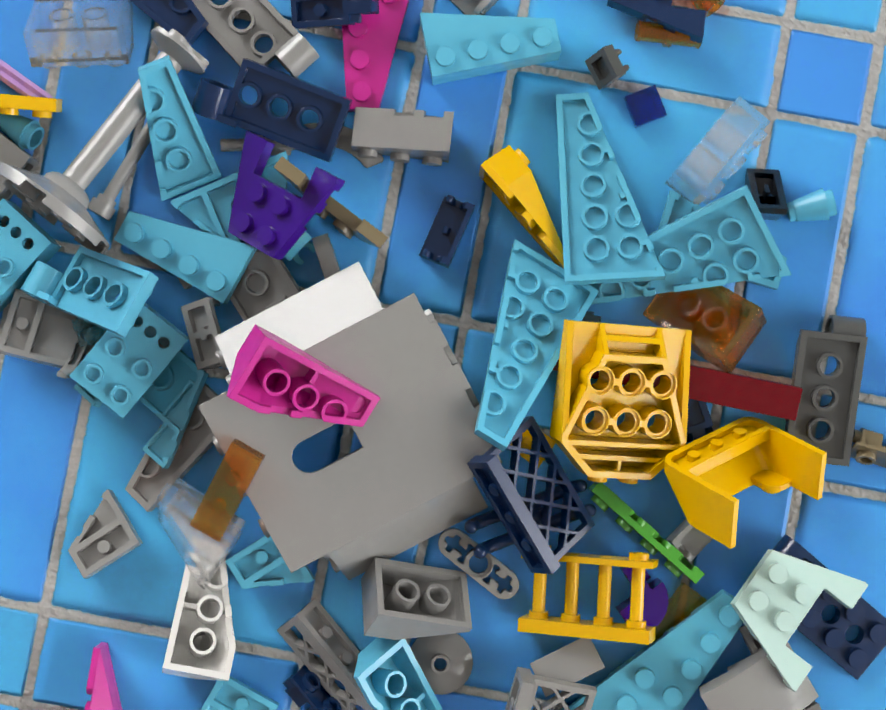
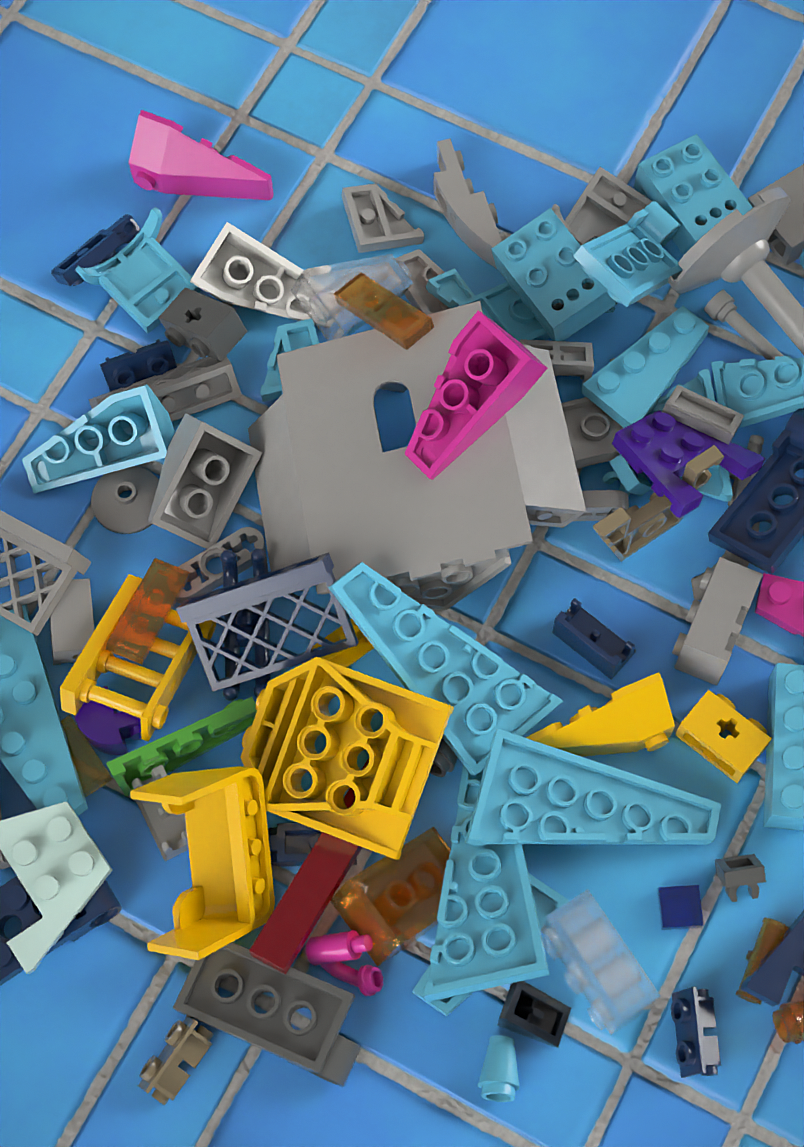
camera: 110 degrees right, 20 degrees down
none -> clear orange tile [106,558,190,665]
none -> dark grey brick [158,287,248,362]
none -> dark pink plant [306,930,383,996]
none -> light grey slope [434,138,506,269]
none -> light grey tile [662,385,744,444]
none -> dark blue hinge [671,987,721,1078]
none -> yellow brick [675,689,772,783]

